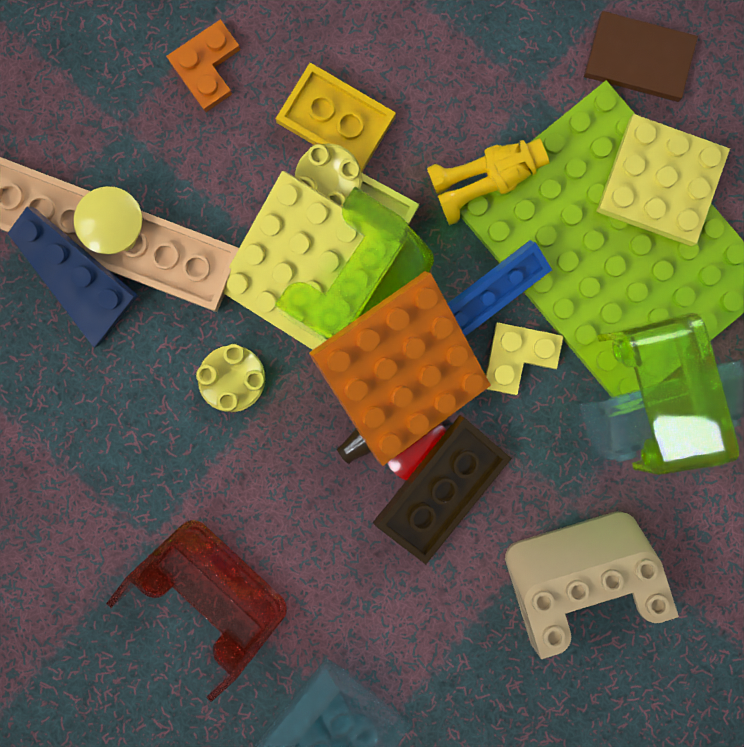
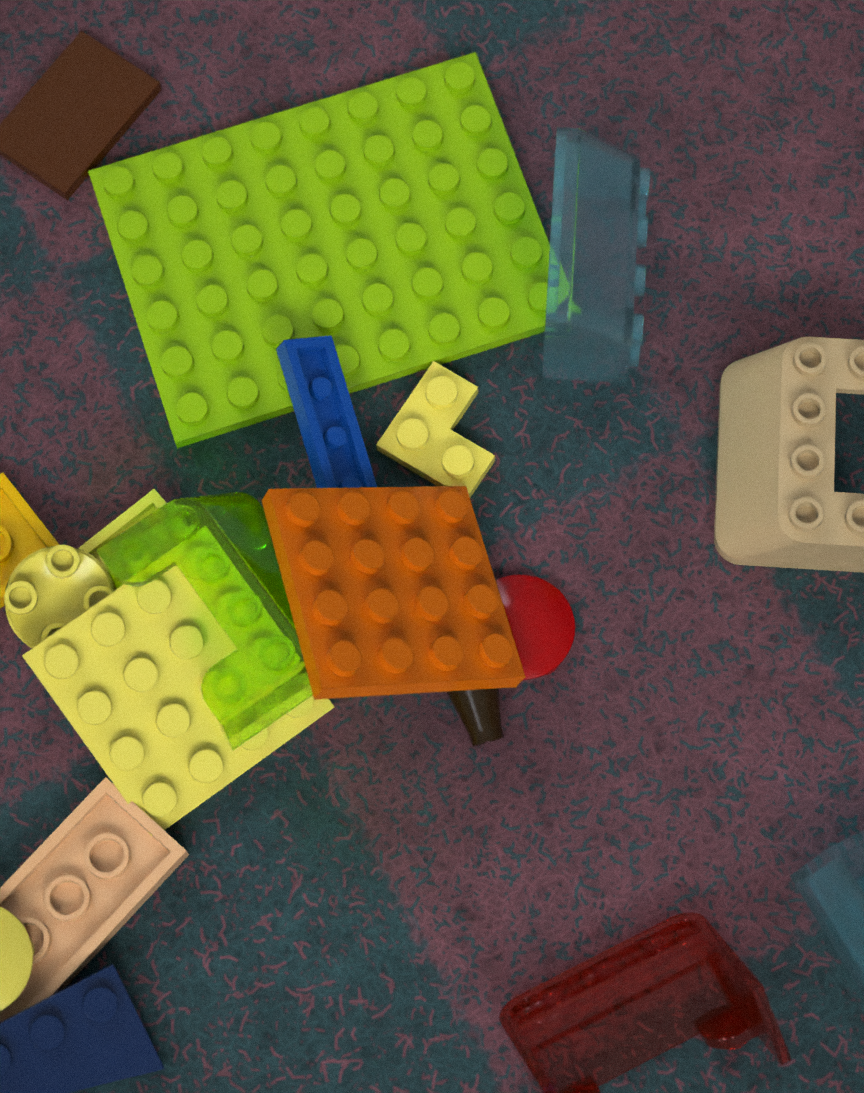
camera: 65 degrees left, 15 degrees down
light yellow dish [196,344,265,412] -> none
dark brown plate [373,415,512,565] -> none
yellow piece [427,138,550,226] -> none
light yellow plate [596,114,730,246] -> none
clear neon green windscreen [597,313,739,475] -> none

